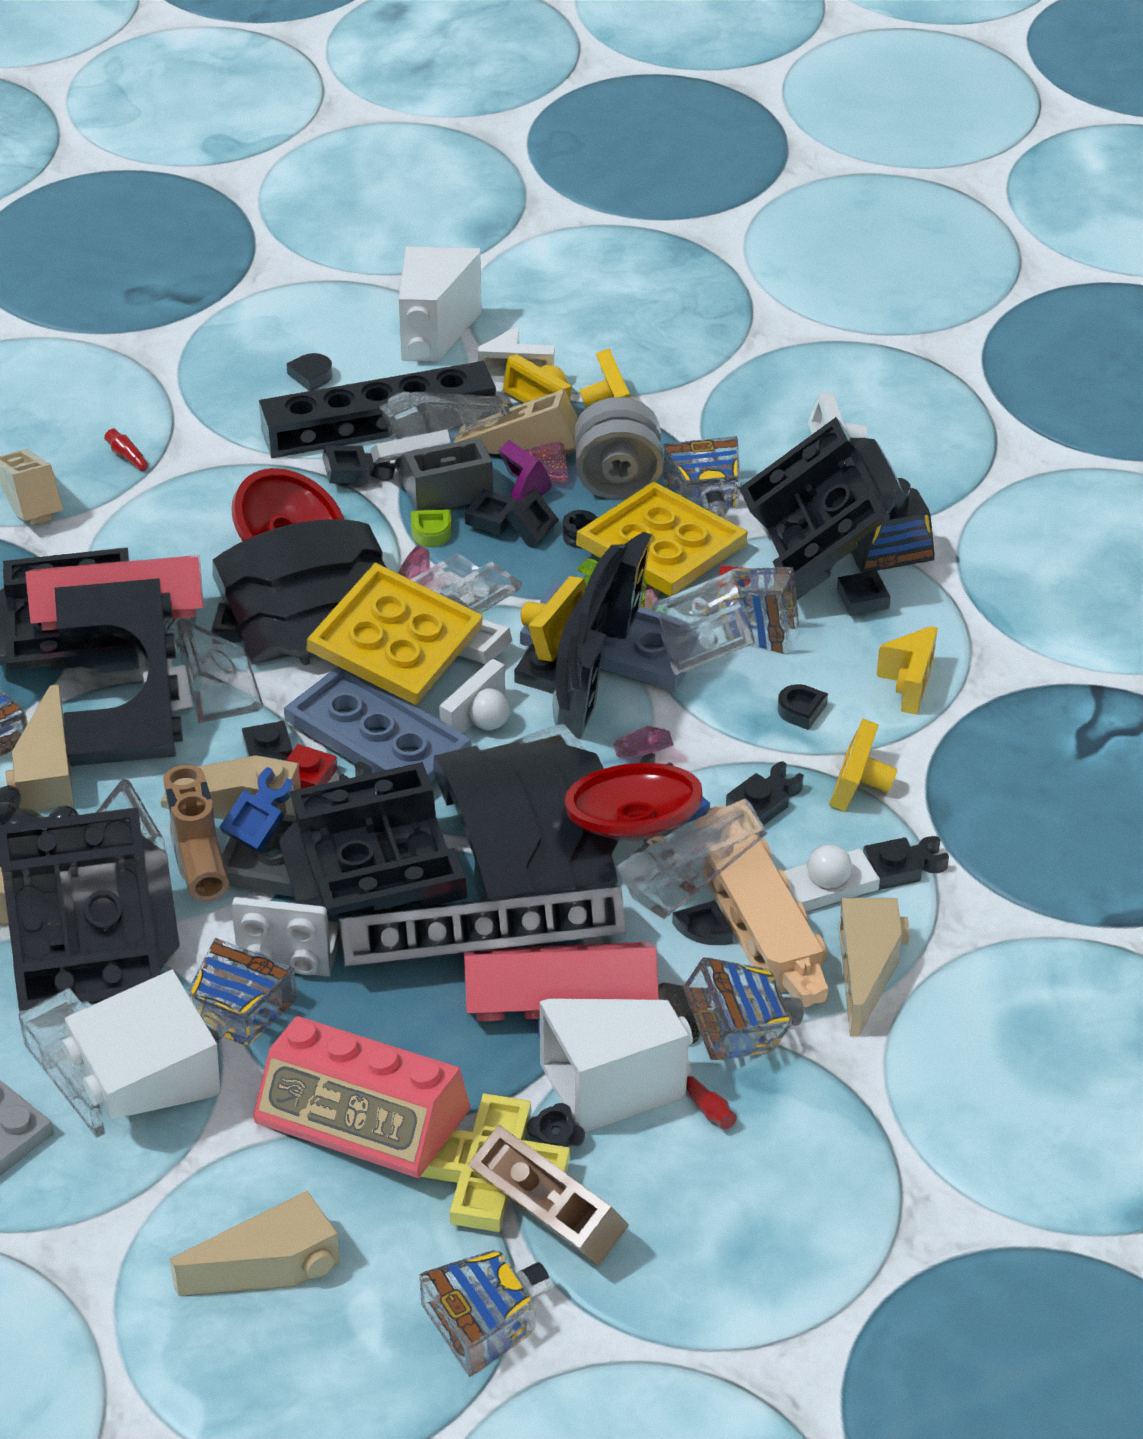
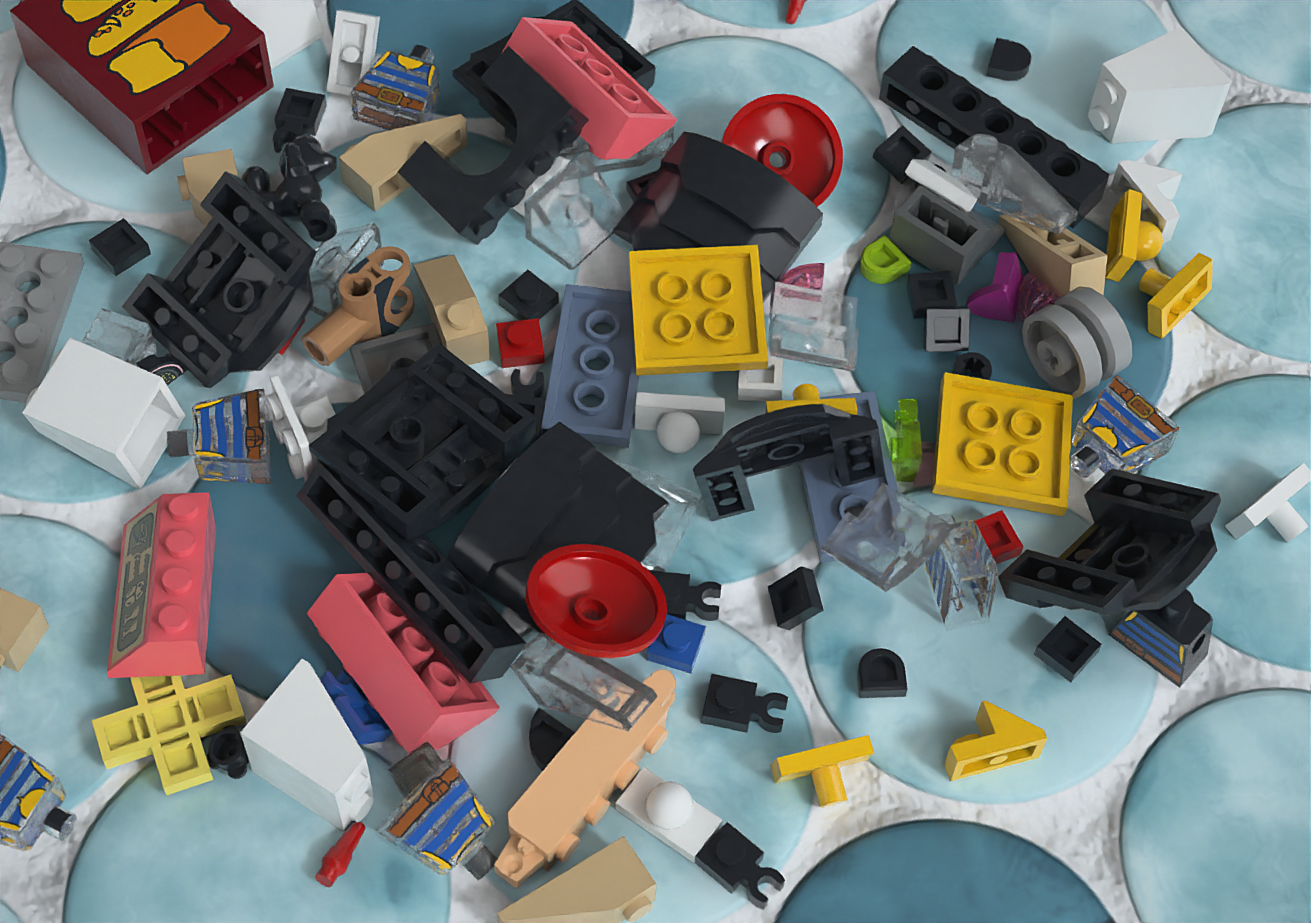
camera: 55 degrees right, 15 degrees up
blue plate [219,767,295,854] -> none
medium nougat slope [468,1124,629,1266] -> none
clear pink tile [613,725,674,757] -> none
none -> black plate [767,566,824,630]

